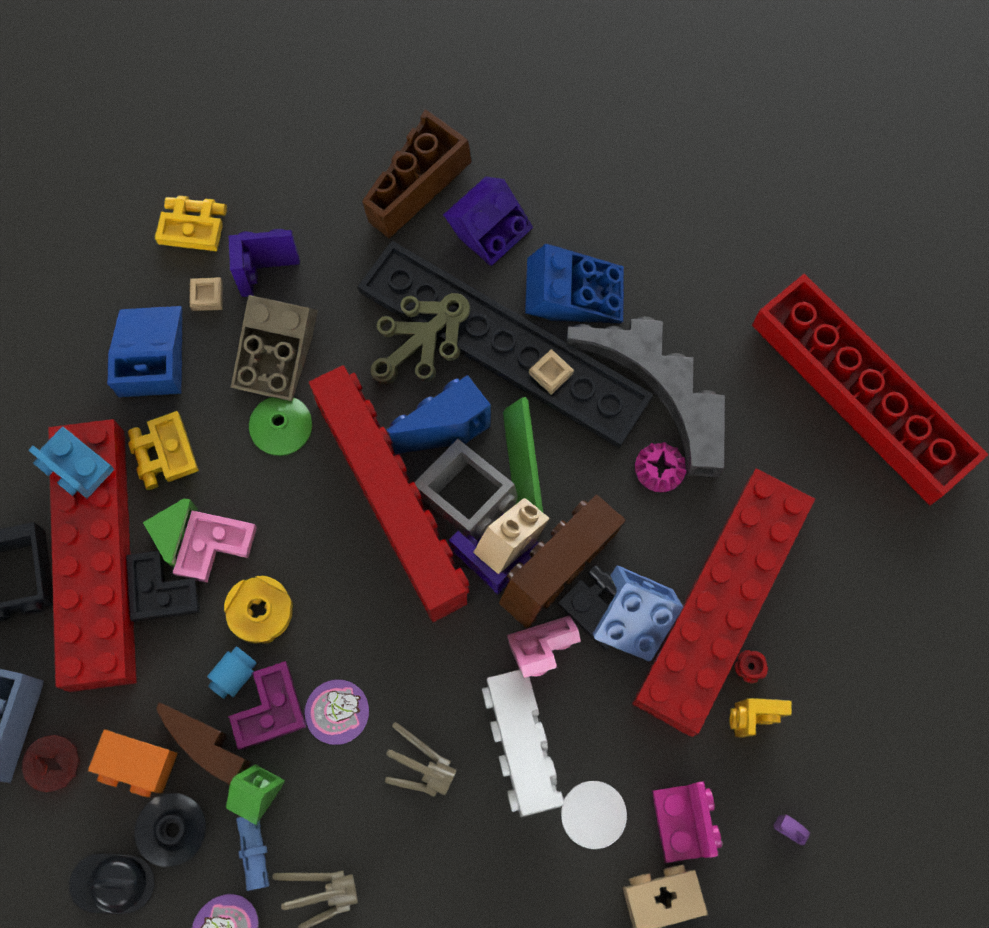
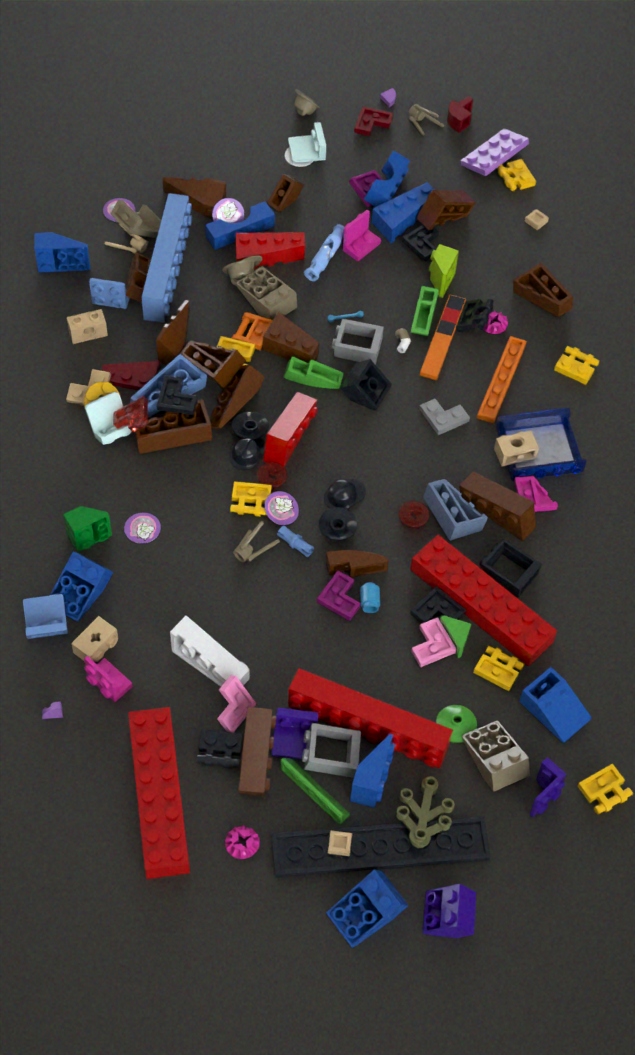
camera: 140 degrees right, 15 degrees down
dark azure bracket [28,426,114,499] -> none
orange brick [88,730,178,798] -> none
tan tile [189,277,223,311] -> none
yellow plate [224,576,293,644] -> none
bright green slope [226,764,285,825] -> none
sticker [305,680,369,745] -> none
reddish brown wedge [362,109,472,239] -> none
dark tan plant [385,722,456,797] -> none
tan brick [473,498,550,574] -> none
white sticker [561,781,627,849] -> none
flat silver arch [566,317,725,477] -> none
medium blue bracket [593,565,683,661] -> none
yellow bracket [729,698,791,737] -> none
red plate [735,650,768,683] -> none
red brick [752,273,989,506] -> none

